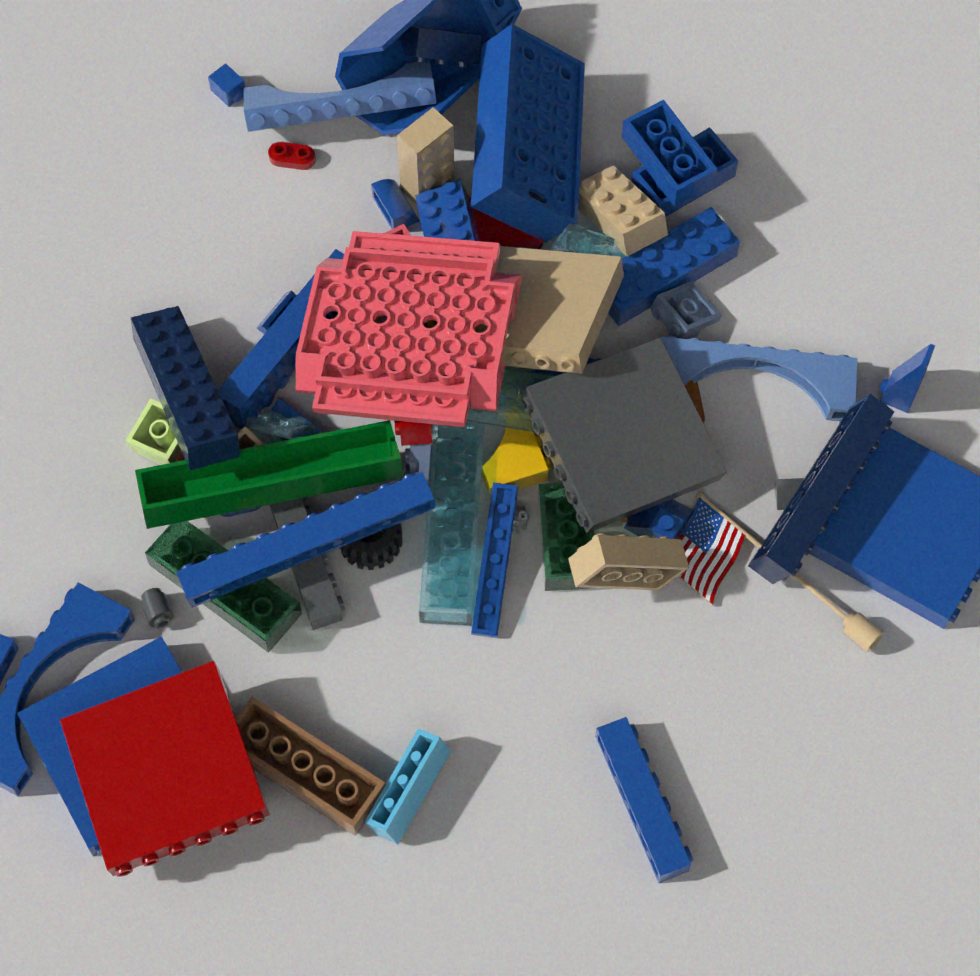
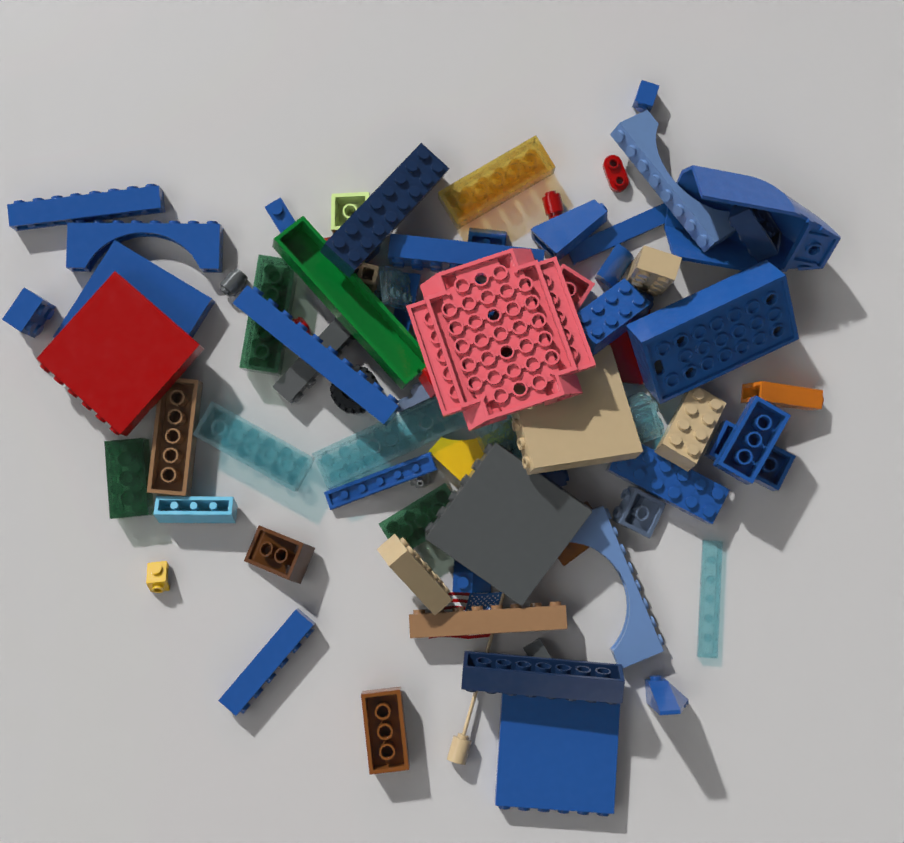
camera: 60 degrees right, 20 degrees up
none -> blue piece [2,287,56,338]
none -> clear green brick [104,438,154,519]
none -> yellow bracket [146,561,170,593]
none -> clear light blue brick [192,401,316,492]
none -> reddish brown slope [244,525,315,584]
none -> blue plate [265,197,295,233]
none -> dark orange brick [361,686,410,775]
none -> medium nougat brick [409,601,568,638]
none -> clear yellow brick [438,135,556,230]
none -> blue slope [531,199,608,261]
none -> red brick [542,191,564,220]
none -> blue tile [568,203,667,265]
none -> clear light blue tile [697,540,723,658]
none -> orange slope [741,381,824,410]

